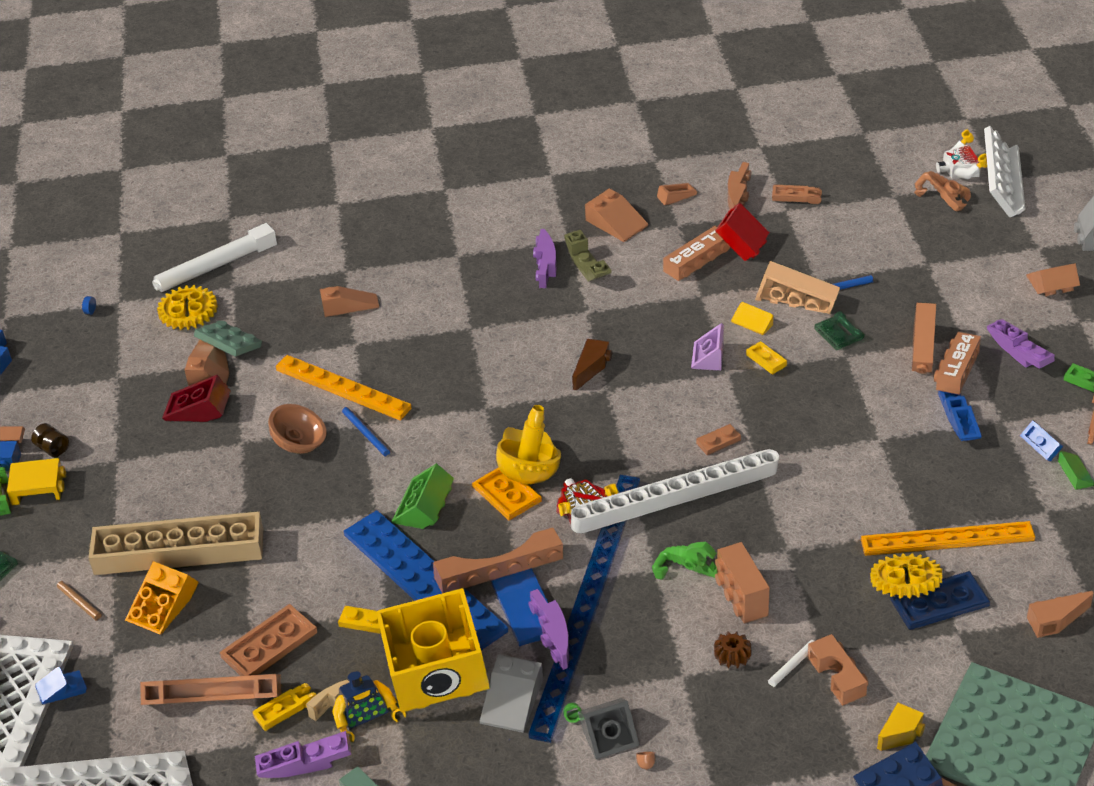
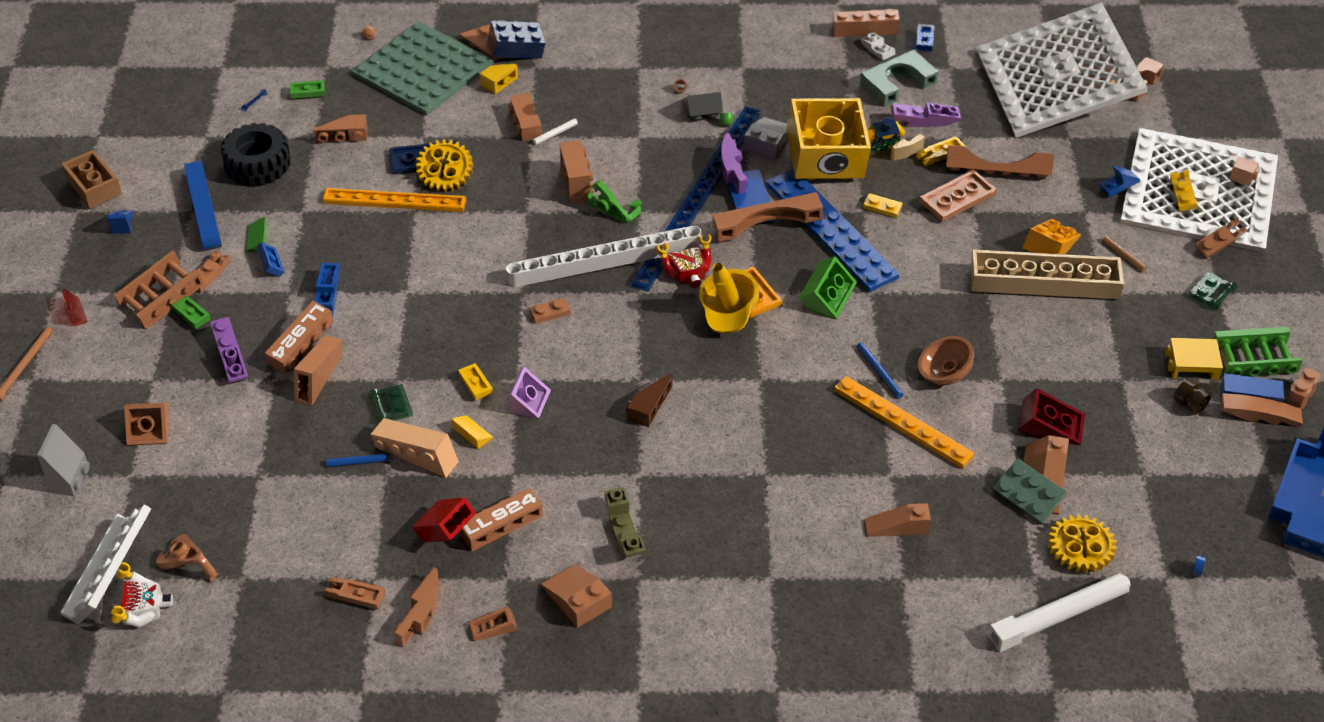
camera: 175 degrees left, 5 degrees up
medium lavender slope [533,229,557,288] -> none
reddish brown gear [714,631,752,669] -> none

